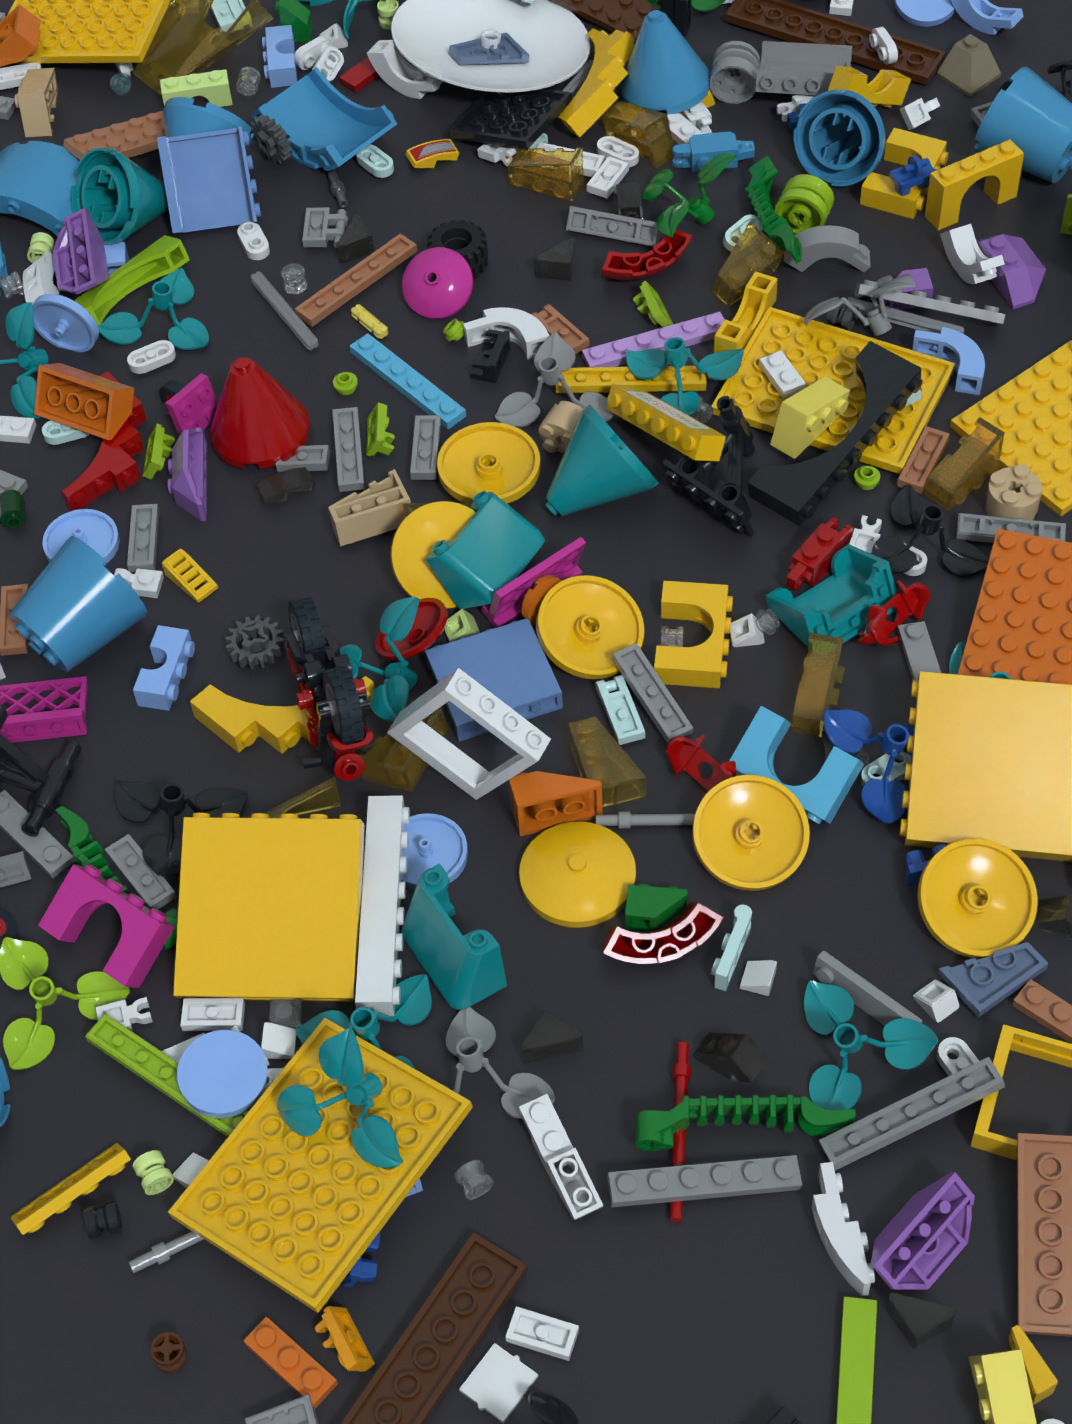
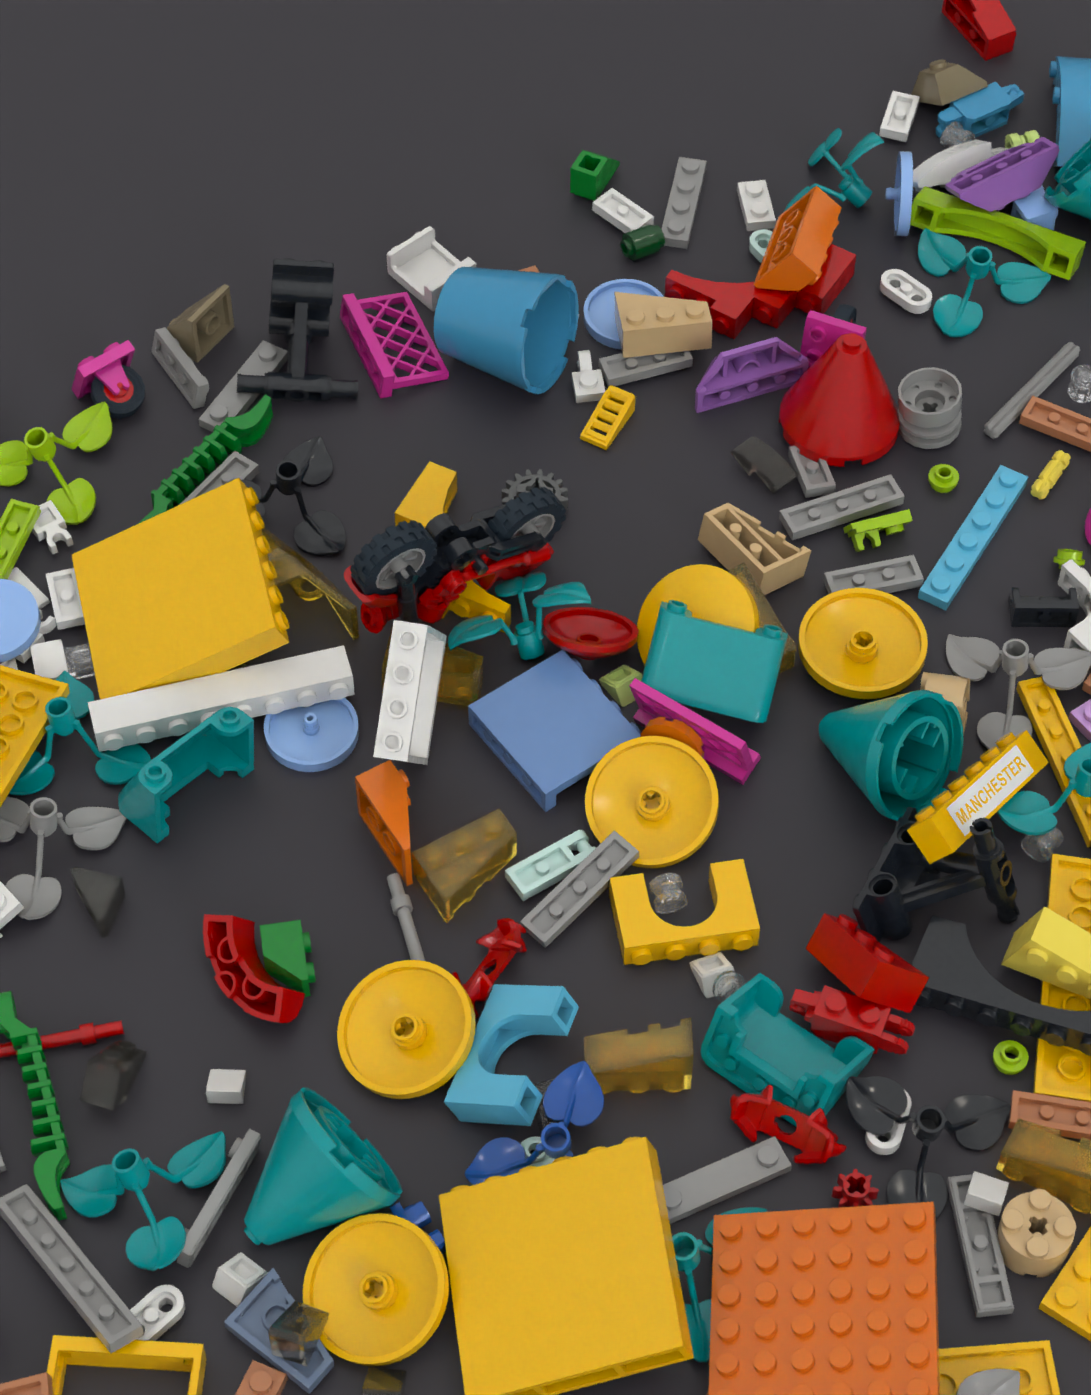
camera: 70 degrees right, 0 degrees up
dark pink arch [38,864,175,988] -> none
light blue arch [133,625,195,711] -> none
lime plate [142,424,175,480] -> none
yellow dish [519,822,636,928] -> none
light aqua plate [711,904,752,991] -> none
white plate [849,515,882,554] -> none
none -> teal cone [244,1087,403,1246]
none -> clear smoke slope [268,1301,329,1367]
none -> tan wedge [614,292,712,358]
none -> red wedge [805,913,930,1013]
none -> red gear [832,1169,878,1207]
none -> light grey wheel [898,367,962,449]
none -> white slope [964,1171,1009,1216]

